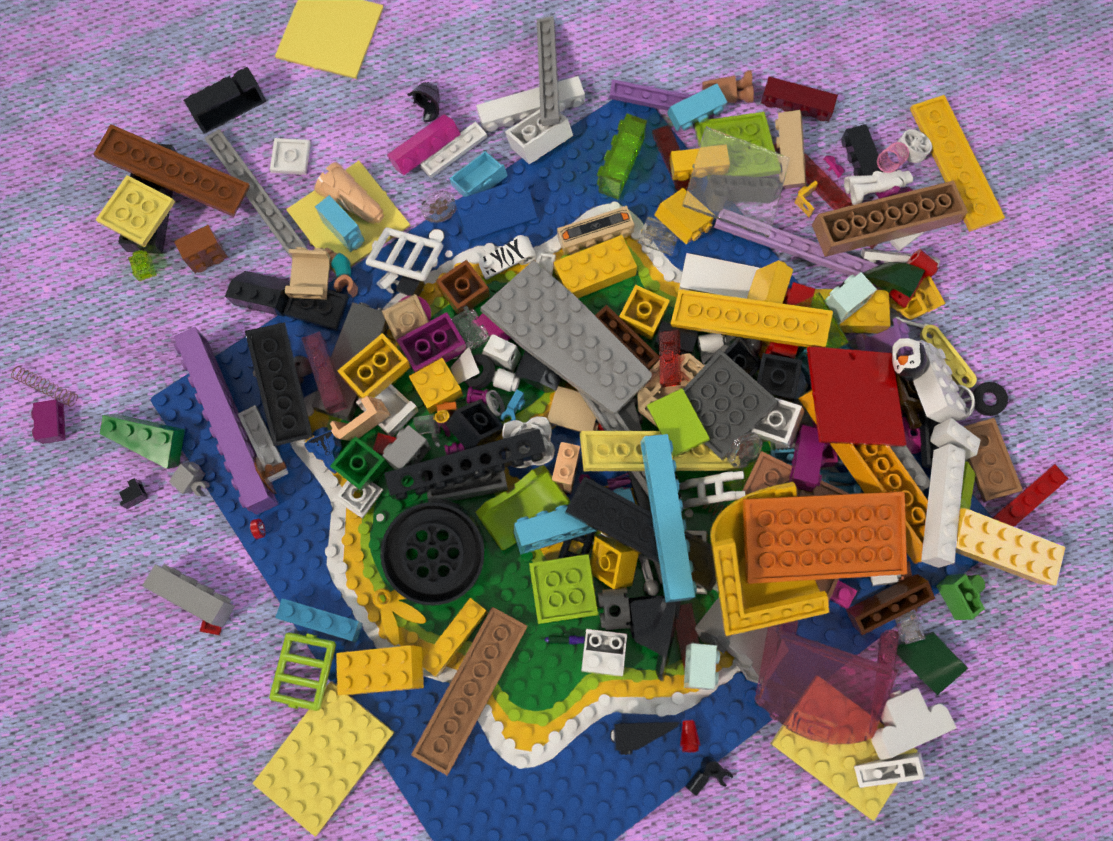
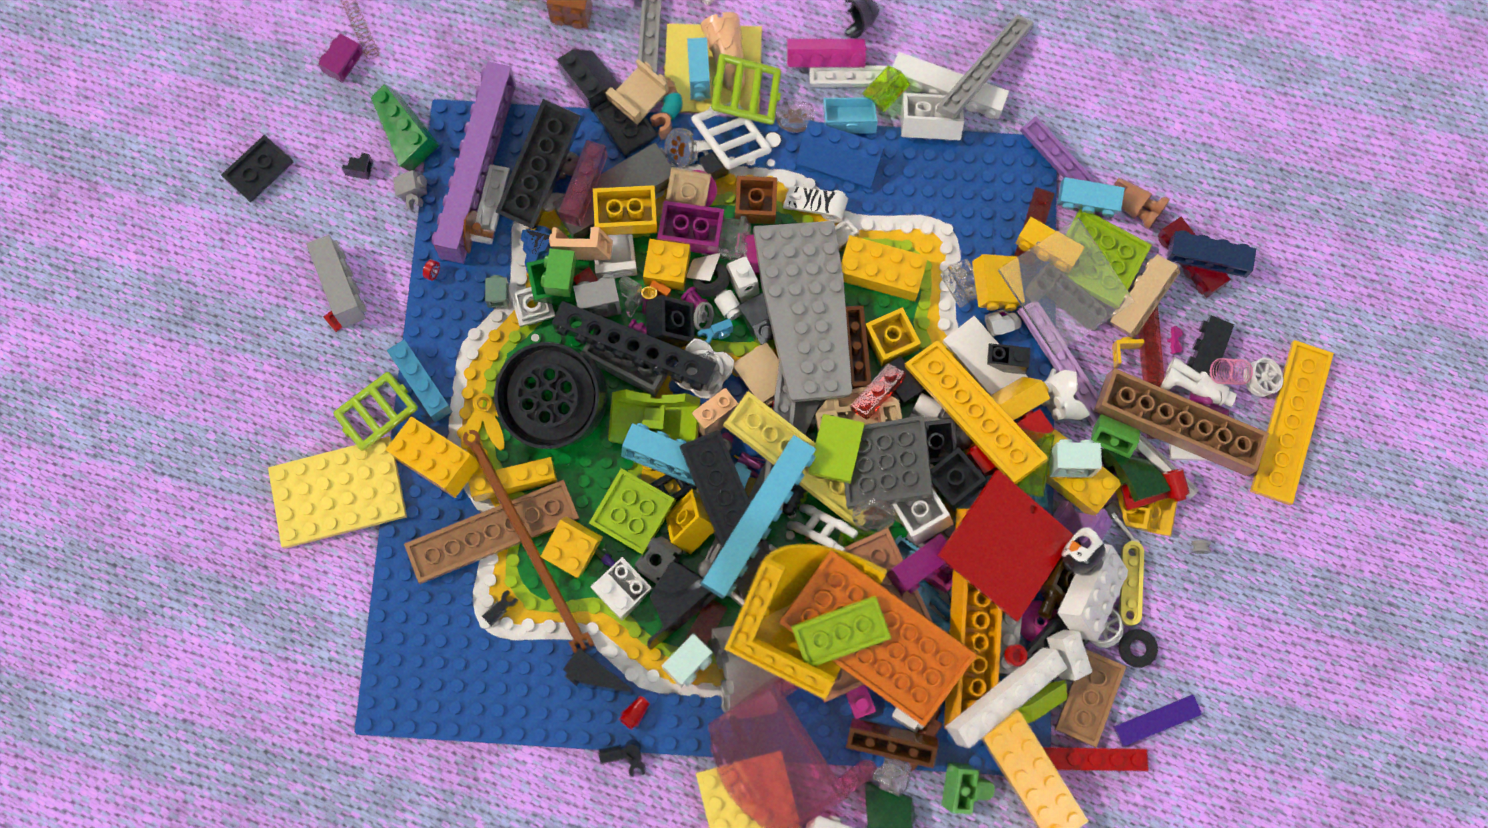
camera: 35 degrees right, 0 degrees up
tan brick [557,206,634,255] -> none
clear neon green brick [597,114,647,200] -> none
none -> black plate [221,135,293,203]
none -> dark orange hinge [463,430,595,653]
none -> black bar [482,590,518,626]
none -> sand green brick [485,275,509,308]
none -> yellow brick [540,516,603,578]
none -> bright green brick [541,248,576,297]
none -> lime panel [642,405,666,433]
none -> clear tile [665,128,697,168]
none -> lime bar [711,53,781,125]
none -> lime tile [791,595,892,667]
none -> clear neon green panel [862,66,911,113]
none -> light grey rock [985,310,1021,336]
none -> black slope [987,343,1030,375]
none -> red tile [1004,644,1028,667]
none -> white brick [1042,369,1090,421]
none -> bright green brick [1091,414,1140,459]
none -> dark purple tile [1113,694,1203,747]
none -> dark blue brick [1167,231,1257,278]
none -> light grey bush [1191,540,1211,554]

